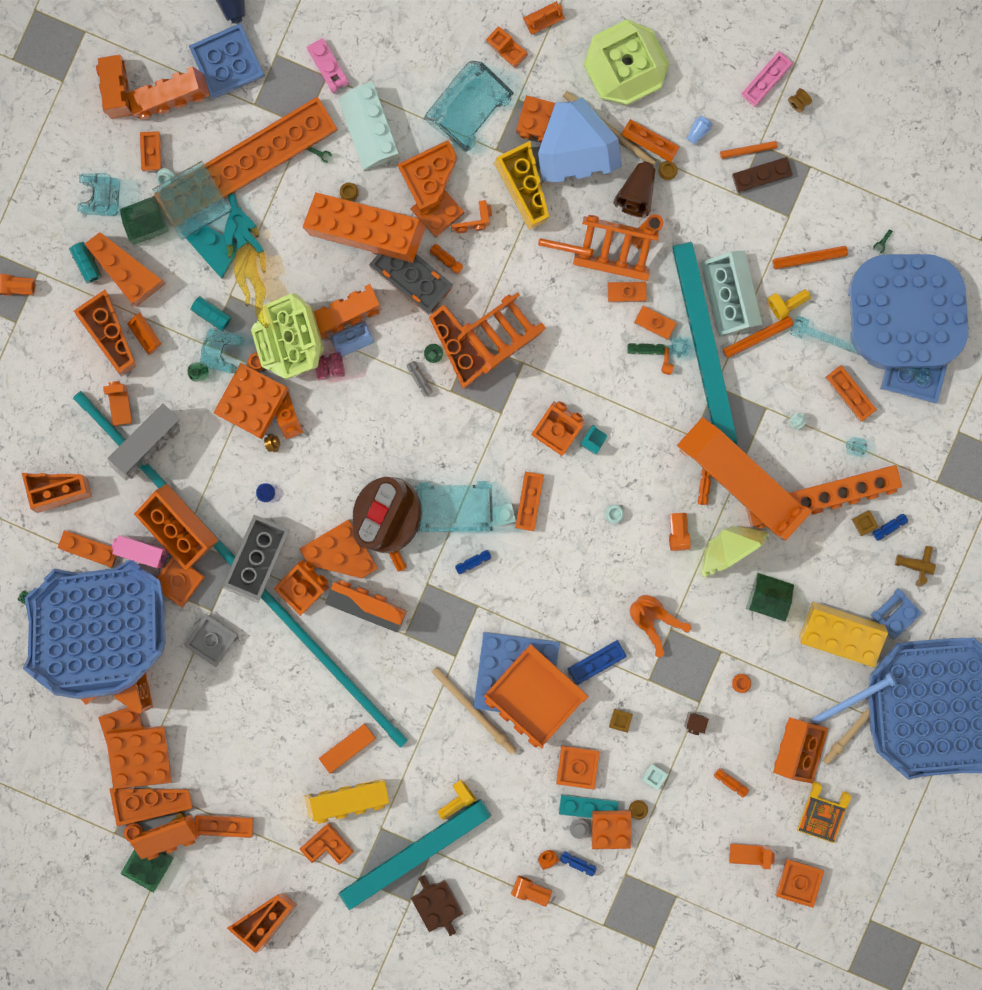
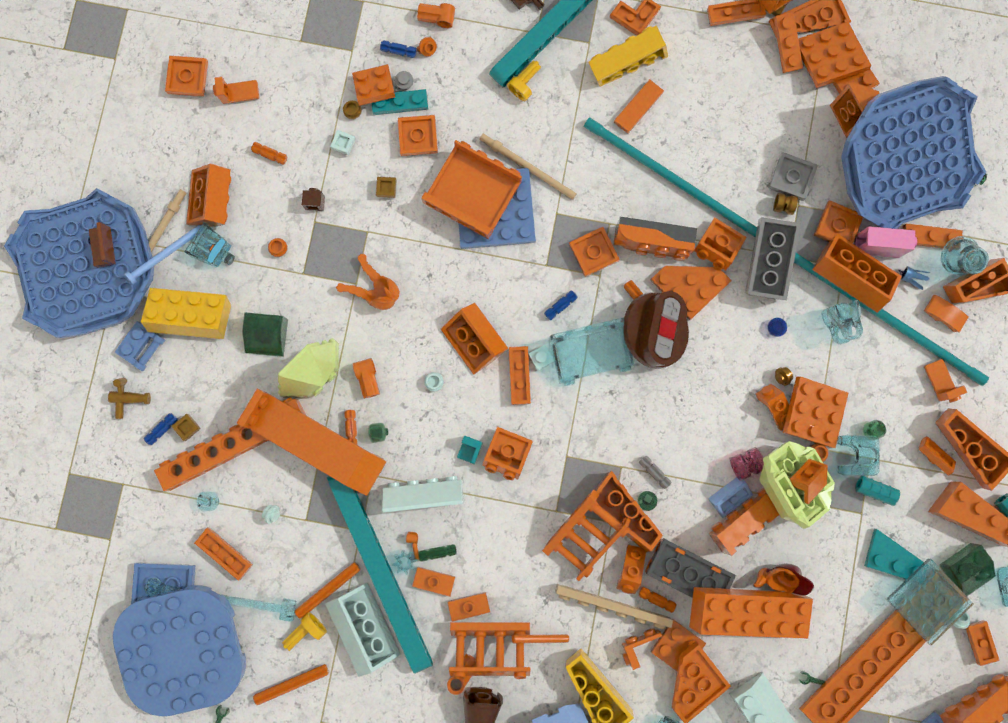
camera: 170 degrees right, 5 degrees down
light grey brick [108,403,180,481] -> none
clear yellow piece [224,194,268,328] -> none
pearl gold plate [340,182,359,201] -> none
blue tile [568,640,627,685] -> none
flag [797,782,851,843] -> none
none -> dark orange panel [89,222,116,268]
none -> clear light blue torso [184,222,235,267]
none -> clear green piece [368,423,388,443]
none -> light aqua slope [382,476,464,513]
none -> orange slope [441,303,508,375]
none -> tan plate [555,583,673,629]
none -> orange plate [569,227,620,277]
none -> orange bracket [616,545,646,594]
none -> orange hair [753,563,814,596]
none -> orange plate [773,12,803,73]
none -> pearl gold wheel [773,193,798,215]
none -> orange panel [790,459,828,504]
none -> clear light blue piece [822,300,863,344]
none -> flat silver piece [899,266,930,290]
none -> orange slope [924,295,969,333]
none -> clear light blue piece [941,236,989,275]

